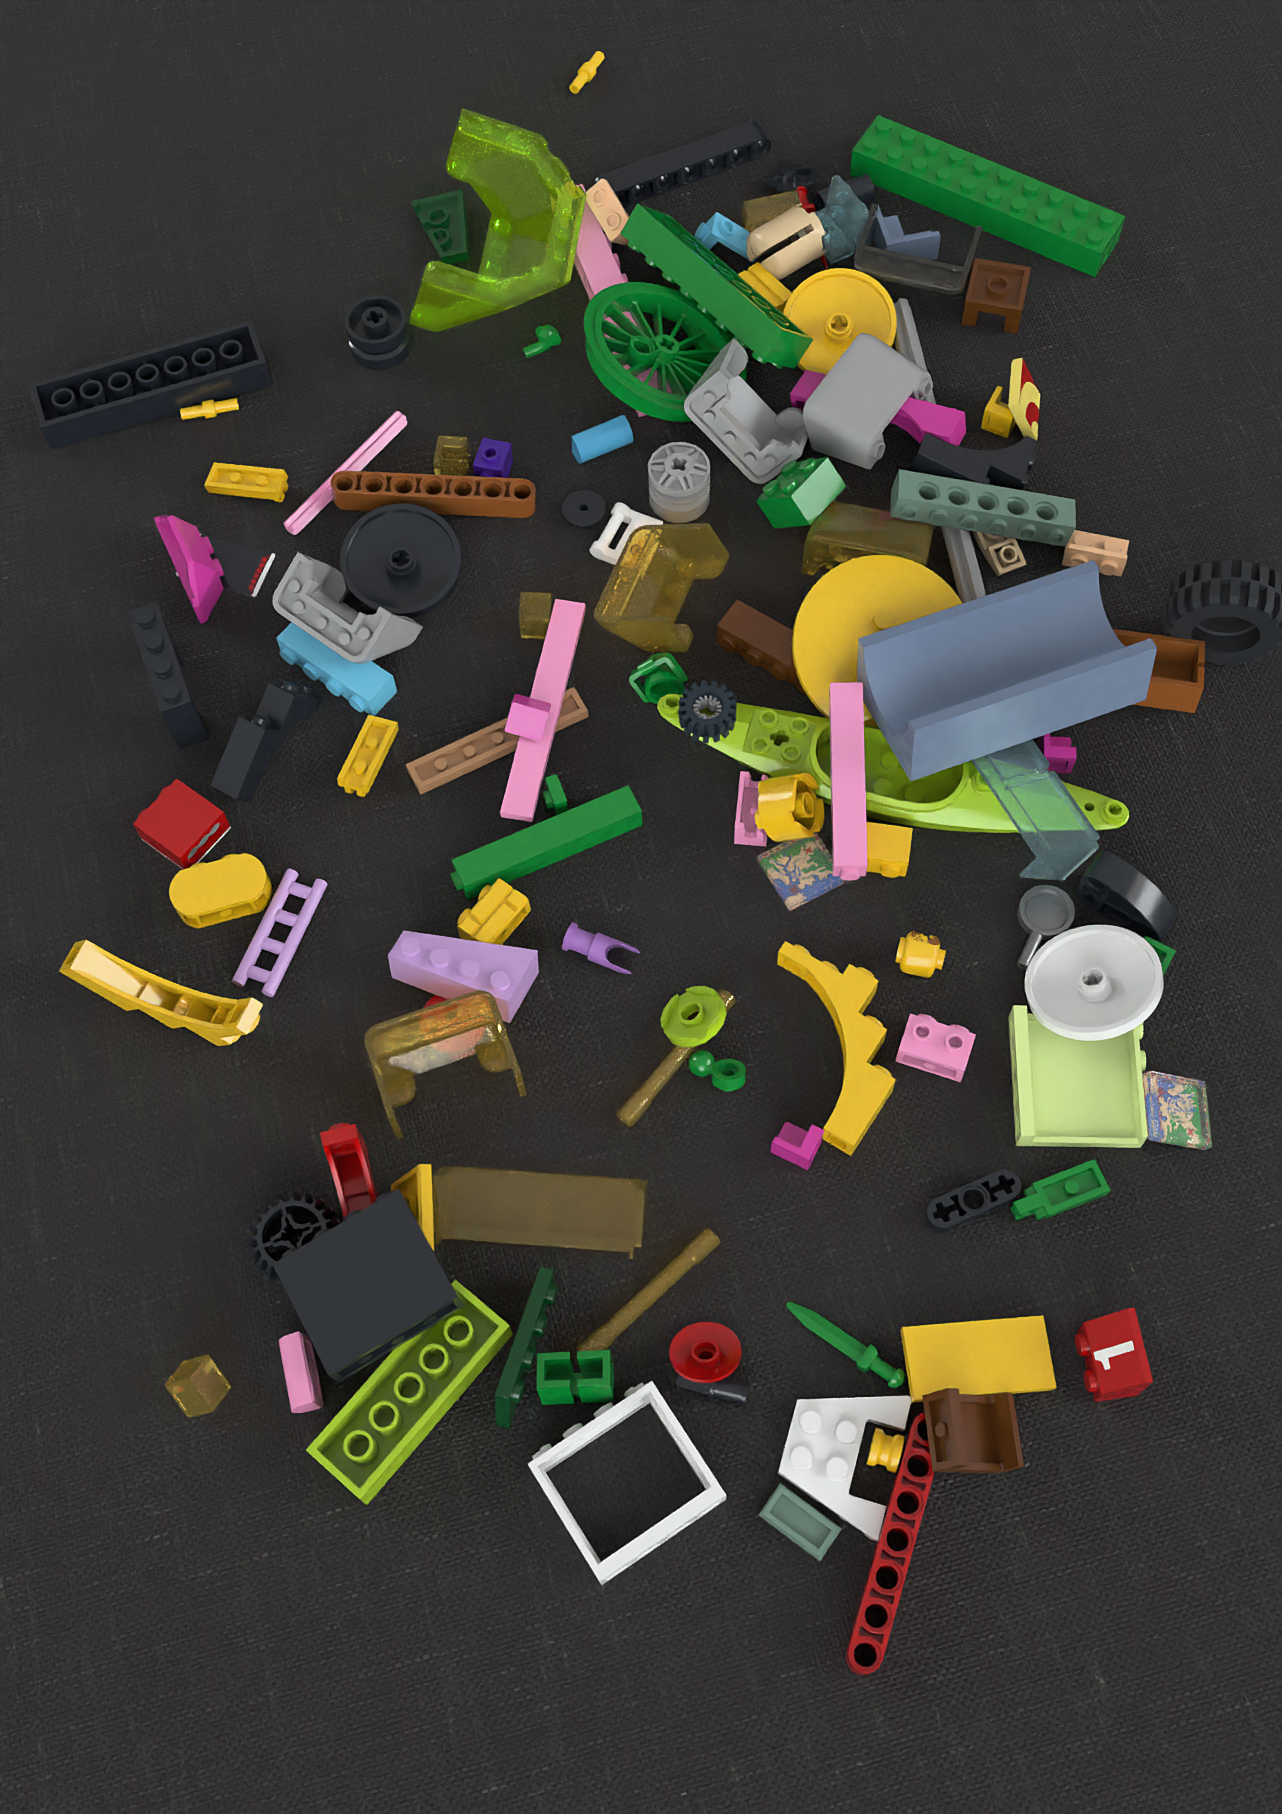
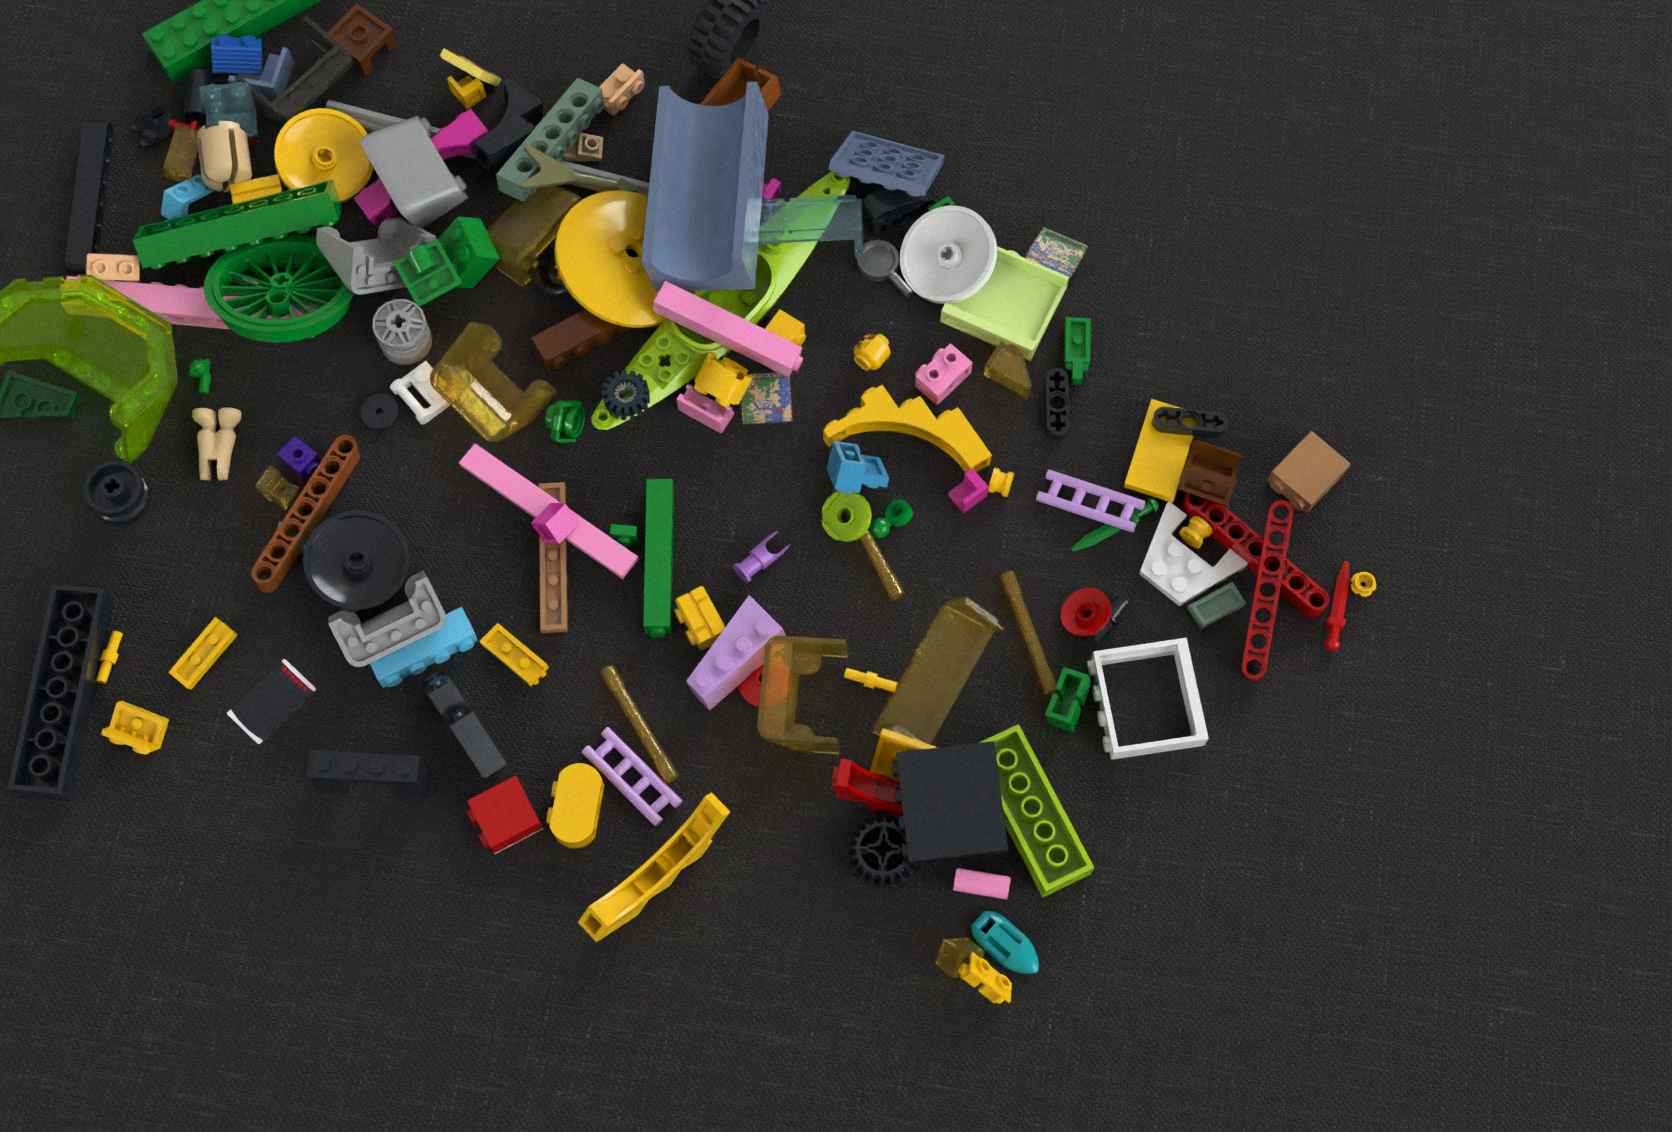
camera: 70 degrees left, 5 degrees up
dark pink wedge [153,515,224,624] -> none
bright pink axle [284,411,408,535] -> none
dark green wing [495,1266,558,1429] -> none
clear yellow panel [518,592,552,639] -> none
dark azure brick [572,415,634,464] -> none
red slope [1075,1307,1153,1402] -> none
none -> yellow bracket [101,701,169,754]
none -> tan piece [192,408,241,481]
none -> blue brick [211,35,263,74]
none -> green plate [393,238,463,307]
none -> olive piece [520,144,639,193]
none -> clear yellow piece [600,665,679,784]
none -> dark azure brick [826,441,889,494]
none -> sand blue plate [828,131,945,197]
none -> yellow bar [844,668,898,693]
none -> yellow hinge [958,952,1012,1004]
none -> teal piece [971,911,1039,974]
none -> clear yellow slope [984,342,1032,399]
none -> yellow wheel [988,468,1014,497]
none -> lavender bar [1036,469,1146,533]
none -> black beam [1152,407,1227,438]
none -> red beam [1242,500,1293,681]
none -> medium nougat brick [1267,431,1351,514]
none -> red sword [1324,561,1350,651]
none -> yellow plate [1351,572,1376,597]

